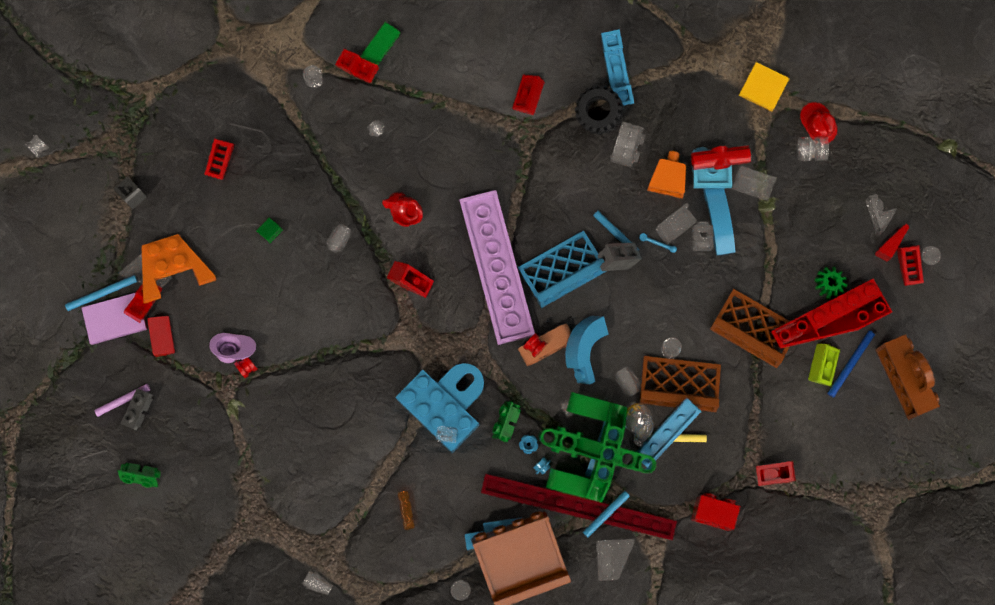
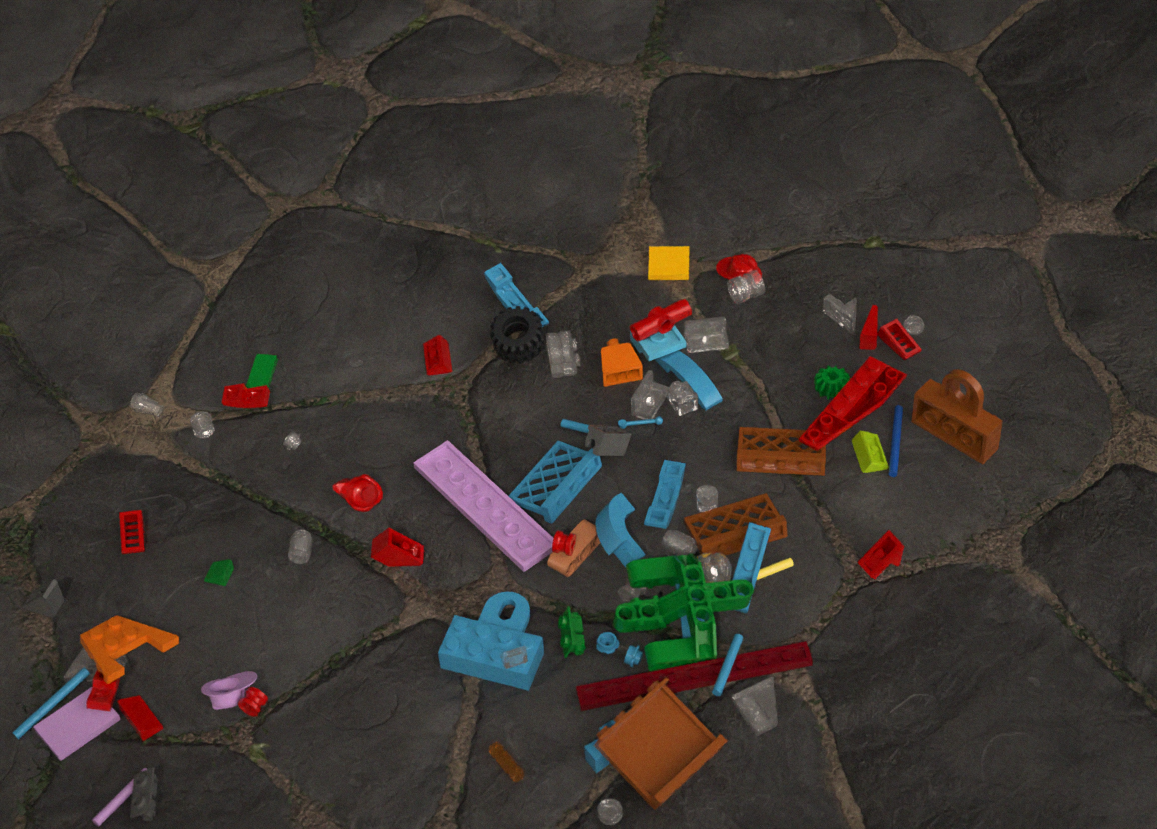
camera: 25 degrees left, 30 degrees down
red brick [691,493,740,531] -> none
none -> clear cone [130,393,164,417]
none -> dark azure slope [644,460,686,529]

